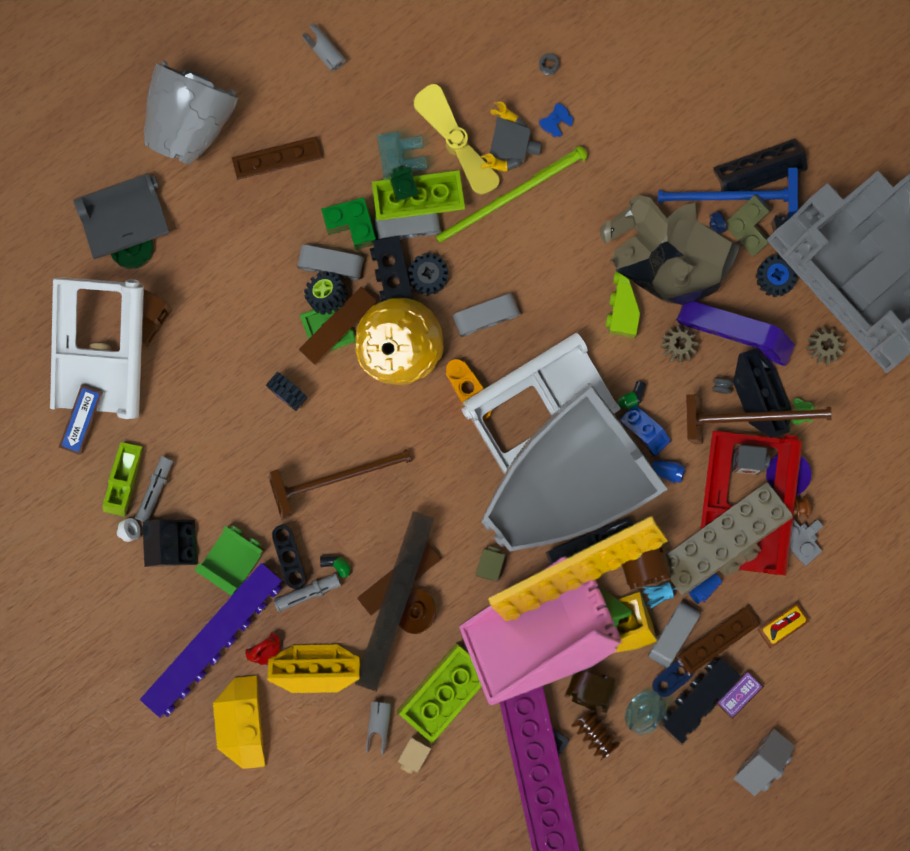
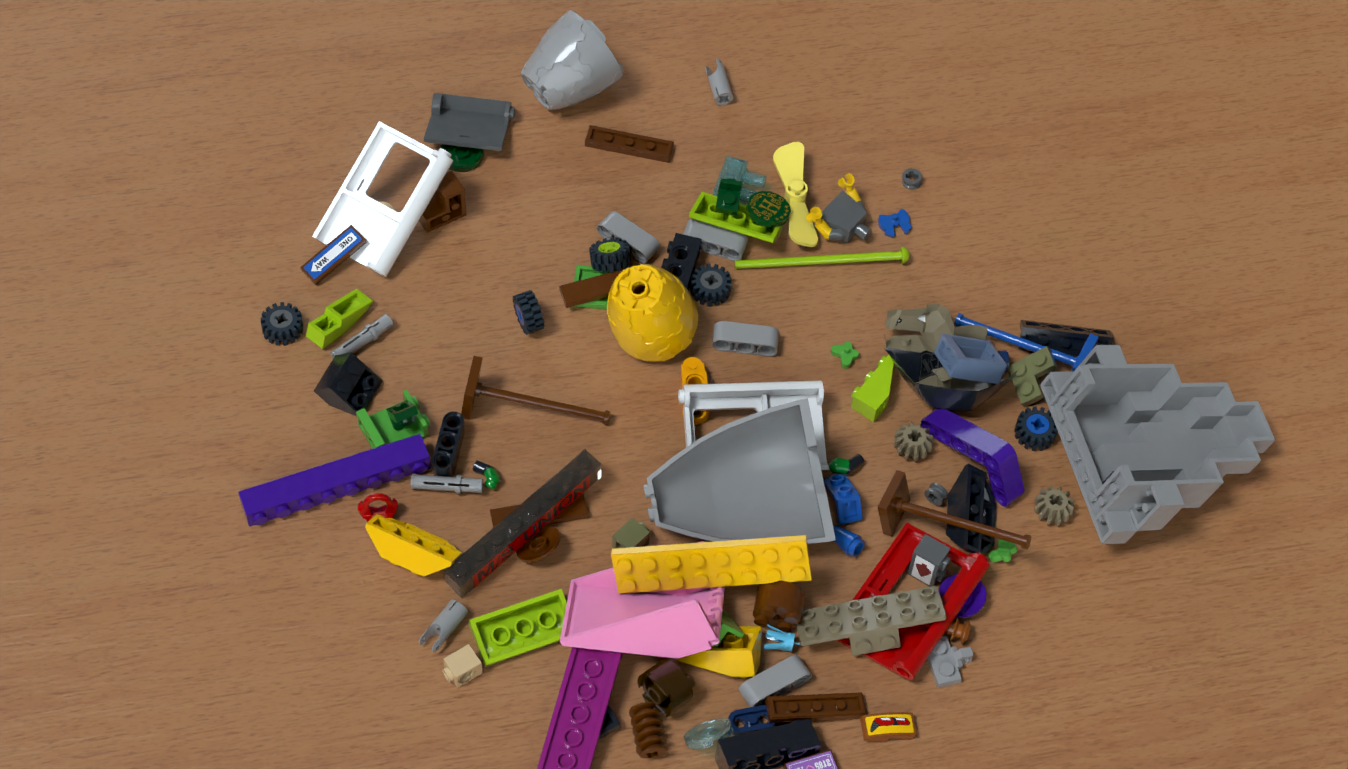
camera: 25 degrees right, 25 degrees down
white tile [116,518,140,542] -> none
yellow wedge [213,676,266,769] -> none
green brick [321,197,376,250] -> none
blue cone [688,573,722,604] -> none
none -> black wheel [260,302,303,346]
none -> dark green bracket [386,400,418,430]
none -> dark green tile [746,191,791,227]
none -> bright green piece [831,342,859,369]
none -> sand blue window [934,334,1007,384]

